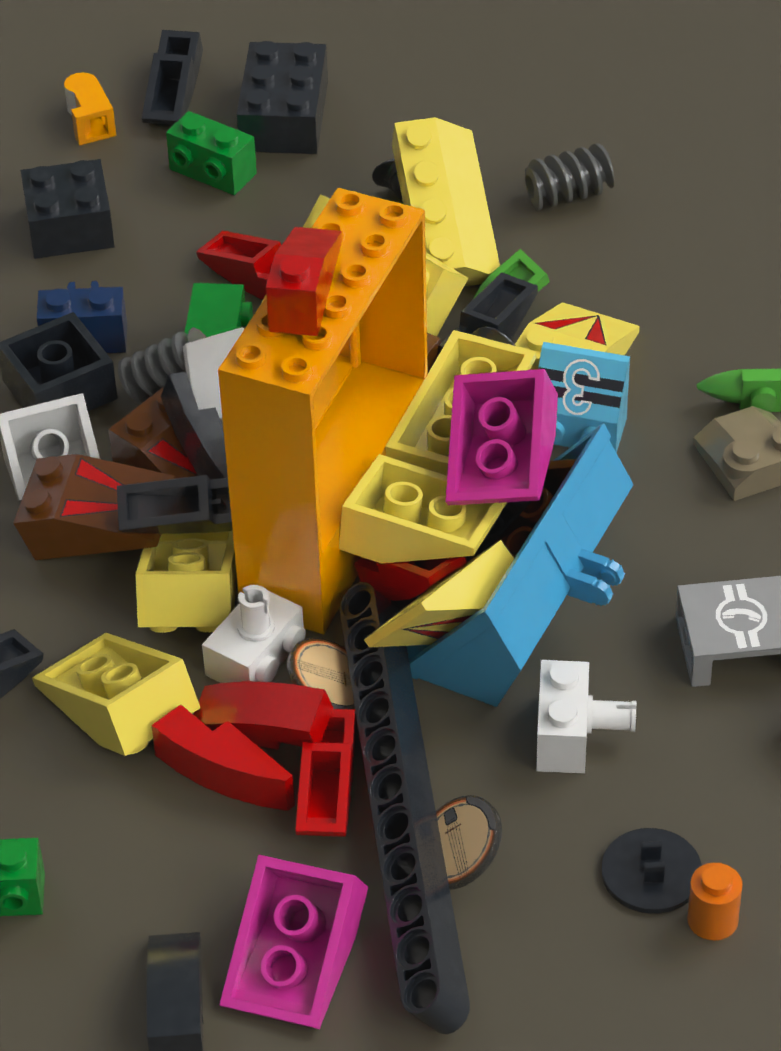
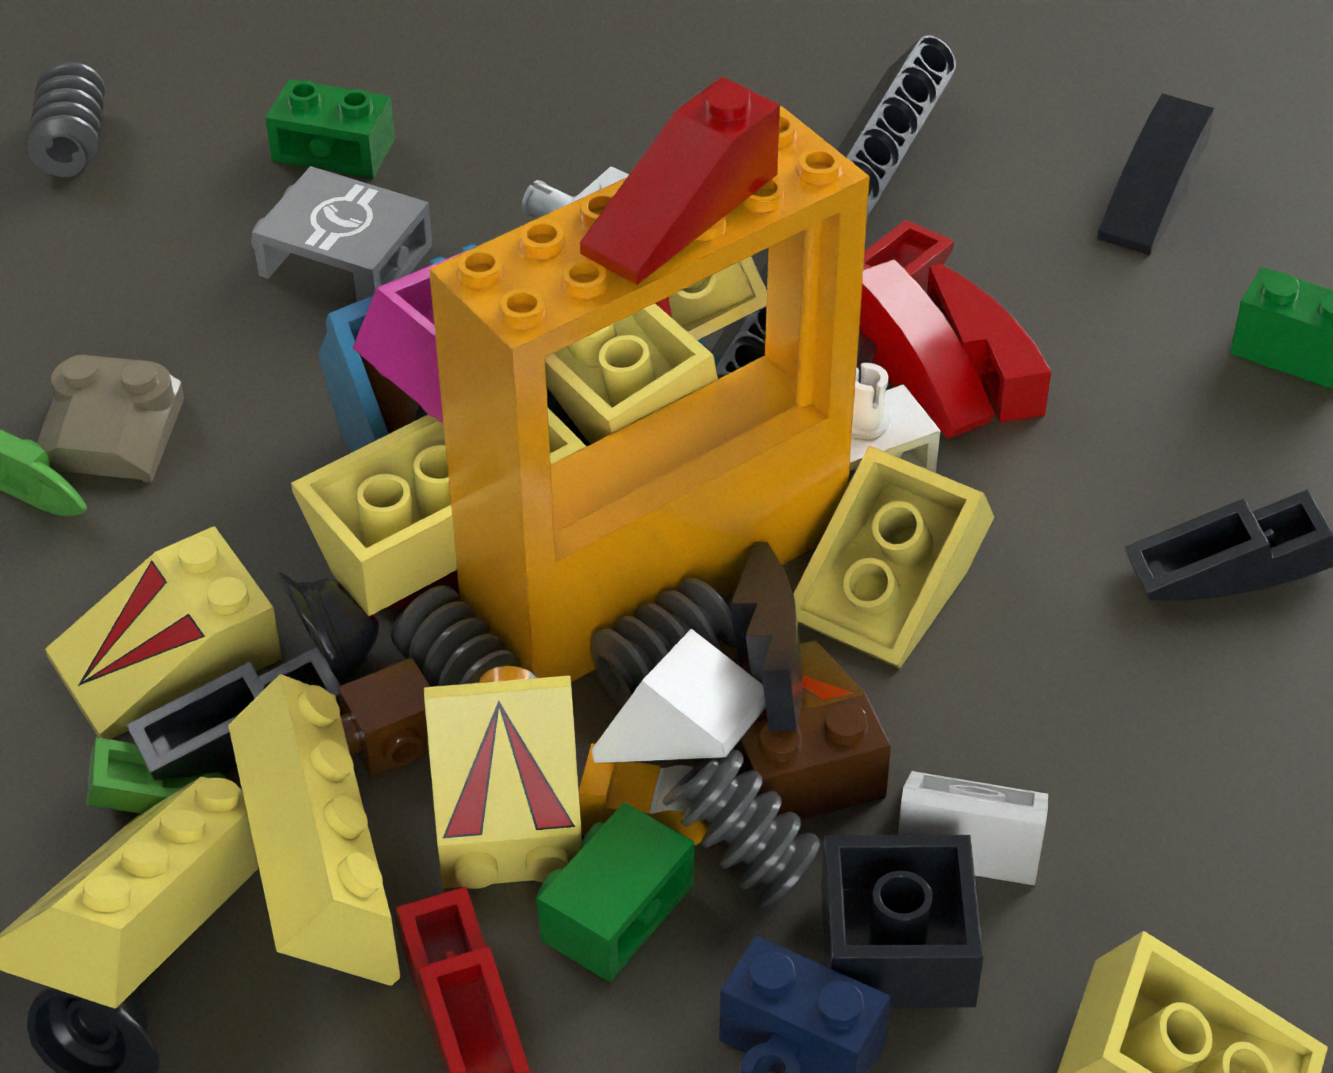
camera: 150 degrees left, 0 degrees up
reddish brown slope [13,454,176,560] -> none
light yellow slope [32,633,201,756] -> none
black slope [117,475,233,534] -> none
dark pink slope [219,855,368,1030] -> none
medium azure slope [538,342,630,453] -> none
black piece [602,828,702,914] -> none
orange brick [687,863,743,941] -> none

